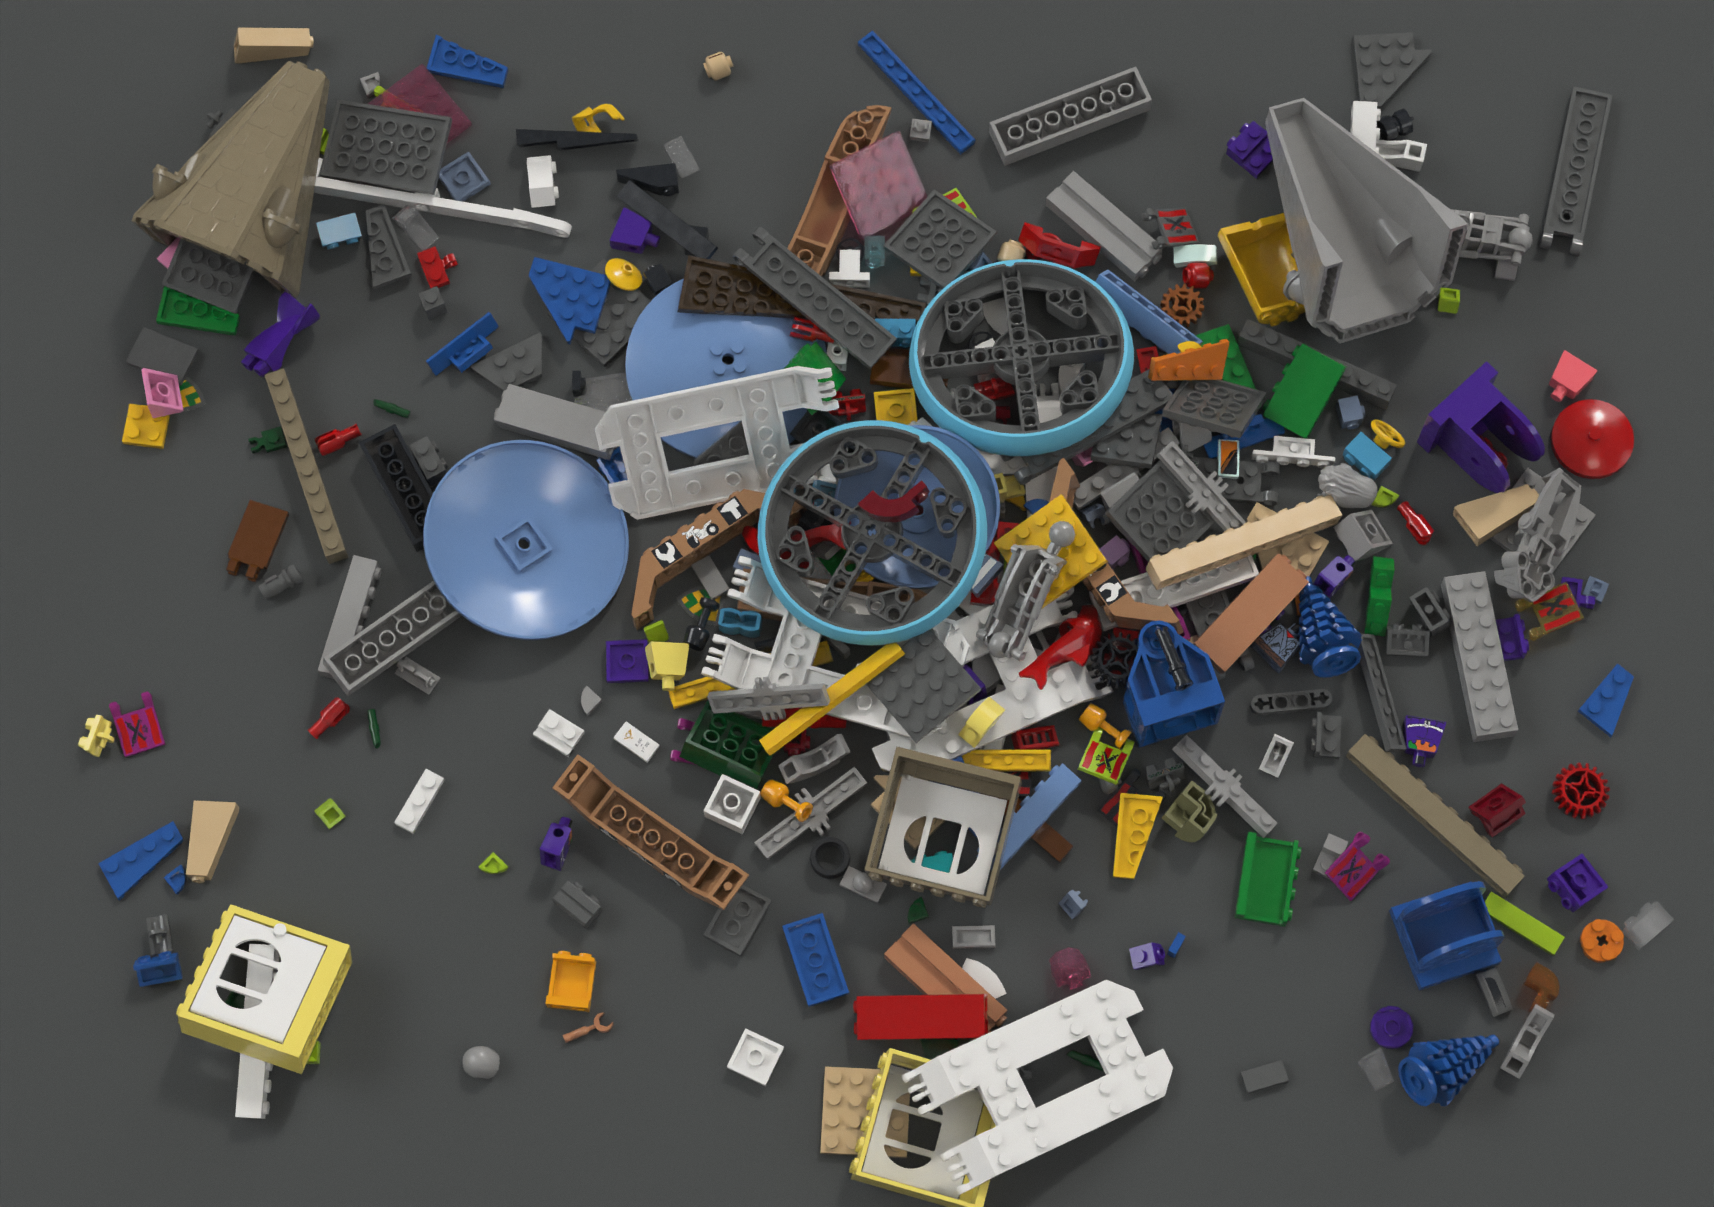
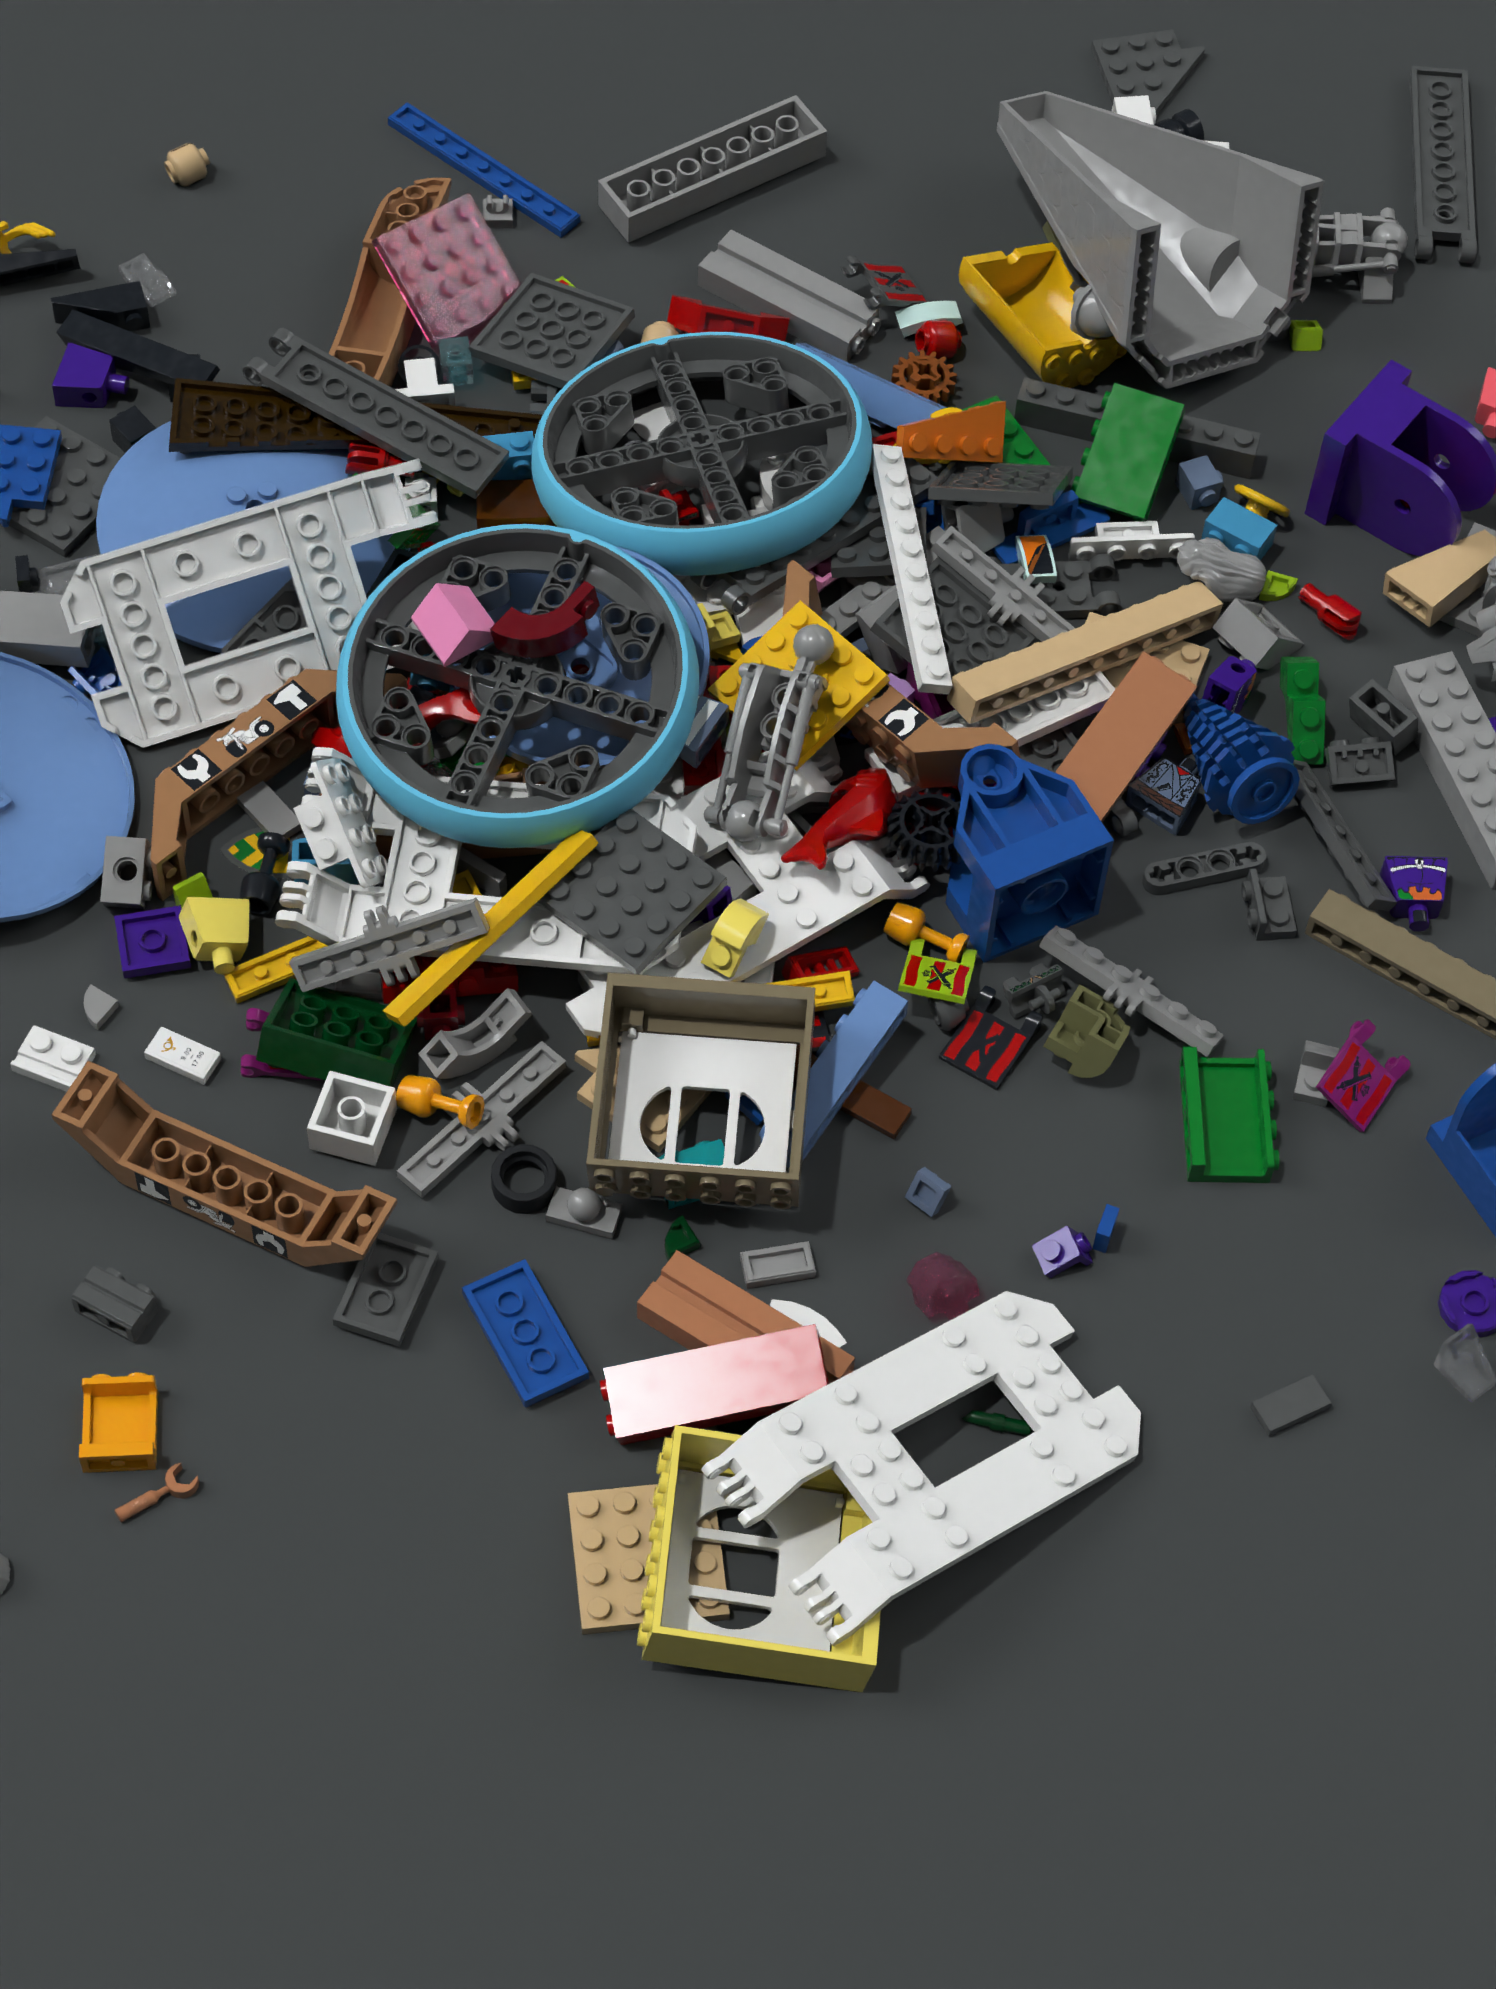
camera: 15 degrees left, 15 degrees down
dark purple torso [540,817,573,871] -> none
yellow dish [605,258,642,291] -> none
white plate [727,1028,784,1087] -> none
yellow wing [1113,793,1163,879] -> none
black pin [1154,627,1194,691] -> none
dark purple plate [1226,121,1273,178] -> none
white slope [1259,734,1294,778] -> none
none -> light grey brick [100,836,152,909]
none -> white bracket [293,758,388,888]
none -> bright pink slope [411,583,495,667]
none -> white plate [871,444,953,695]

